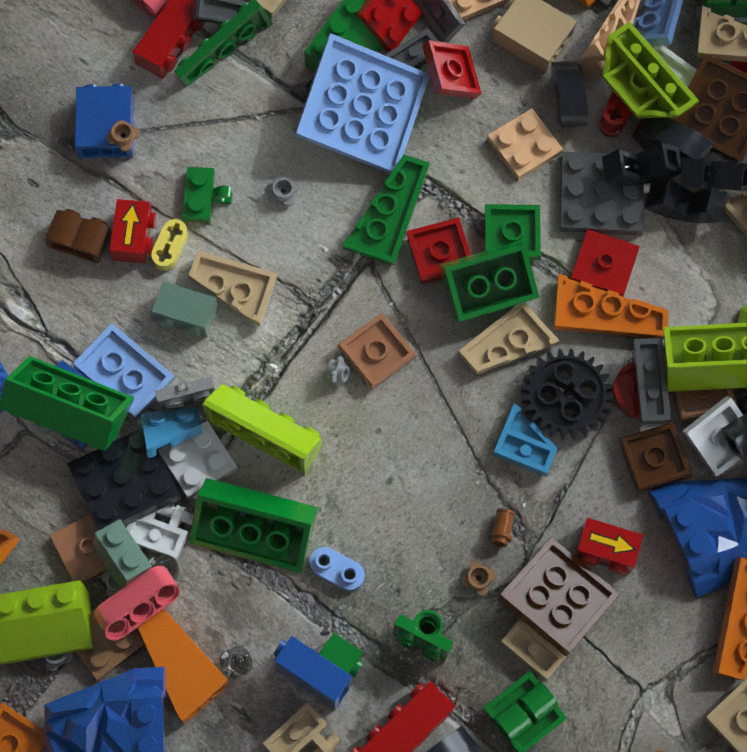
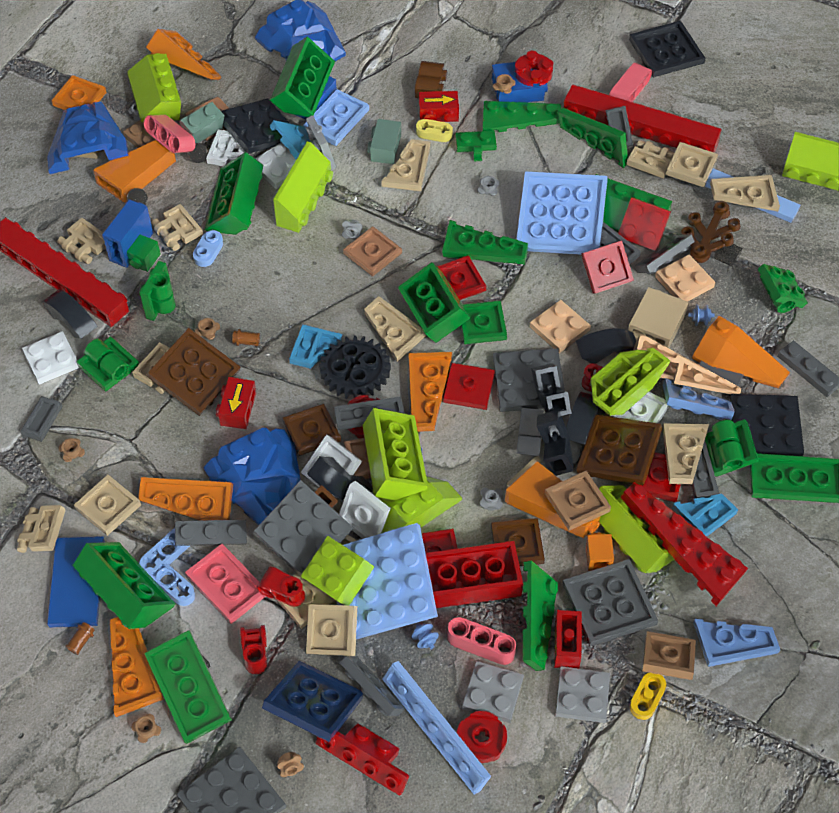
camera: 85 degrees right, 15 degrees down
none -> tan plate [151,204,203,251]
none -> green wing [483,101,562,132]
none -> red plate [515,50,554,86]

